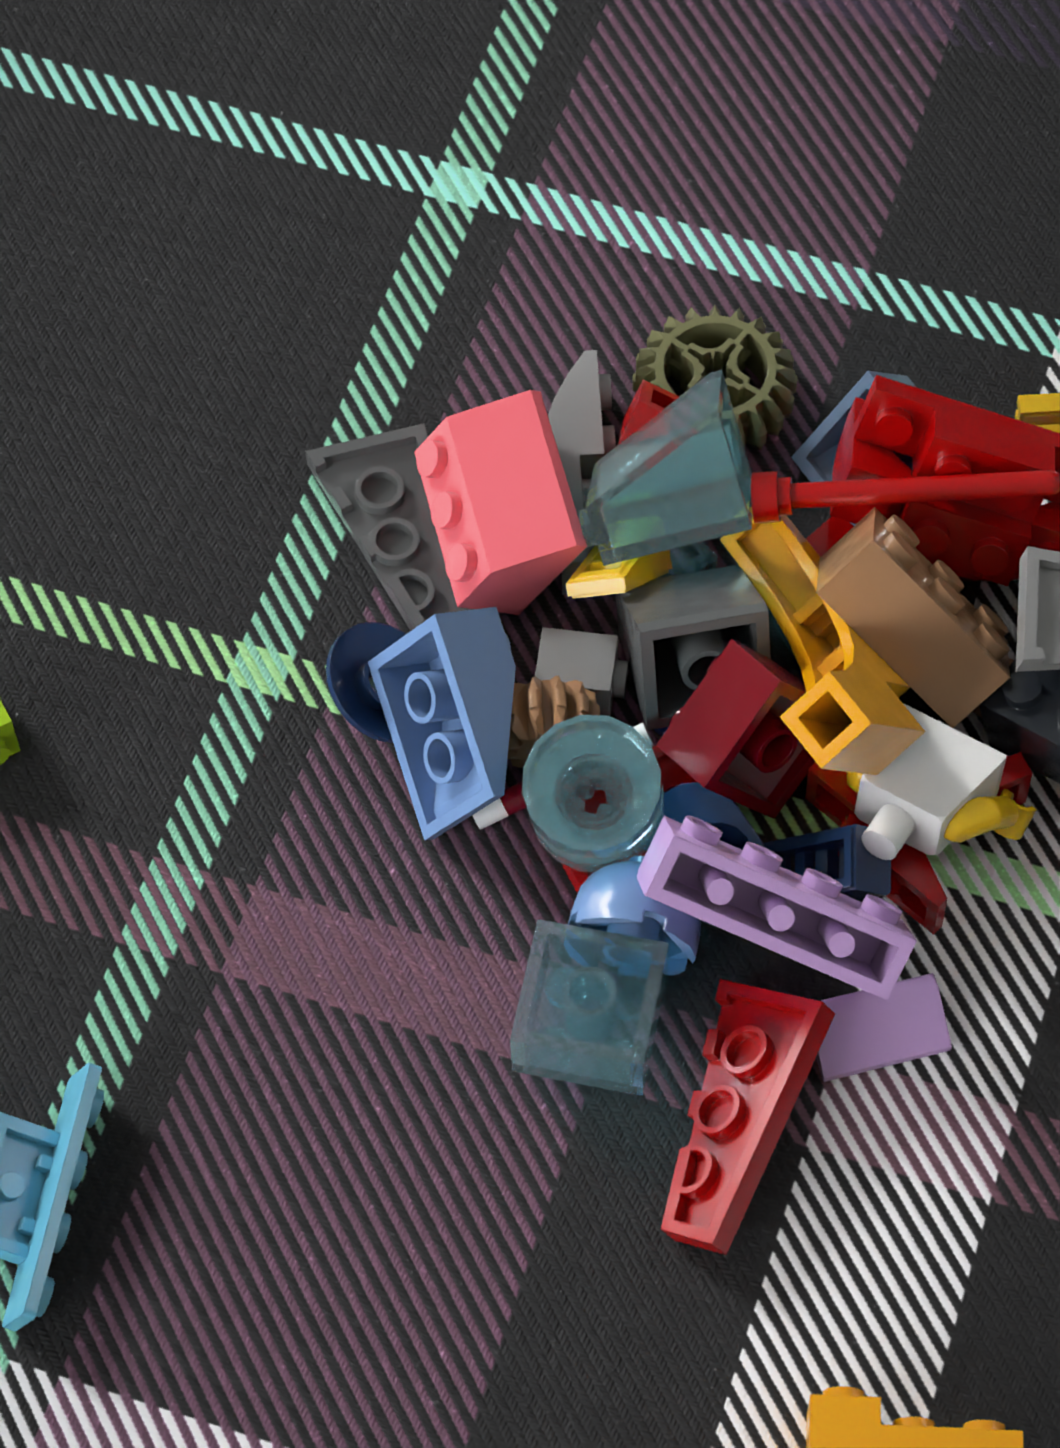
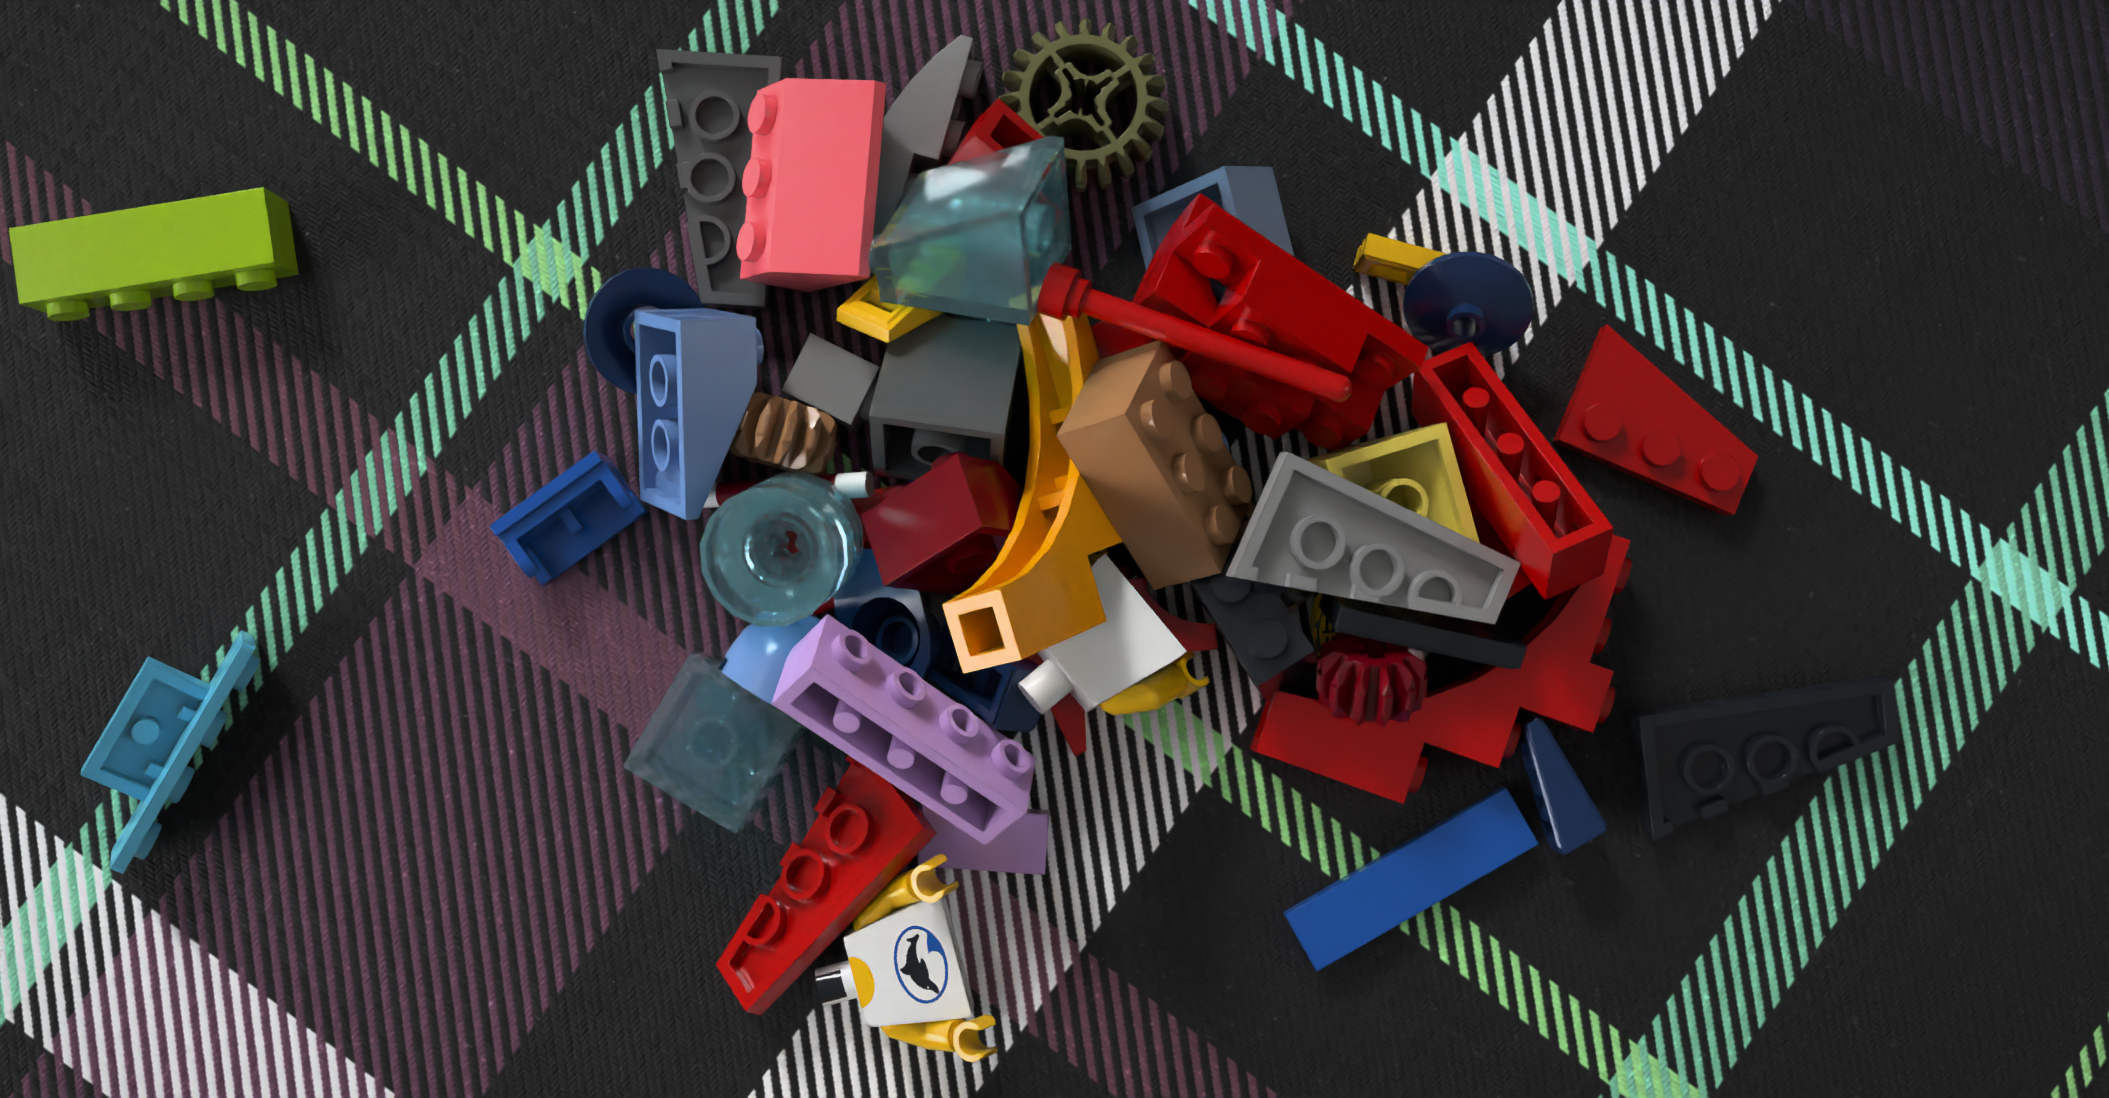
camera: 15 degrees right, 25 degrees up
none -> blue hinge [489,450,648,586]
none -> torso [815,854,998,1062]

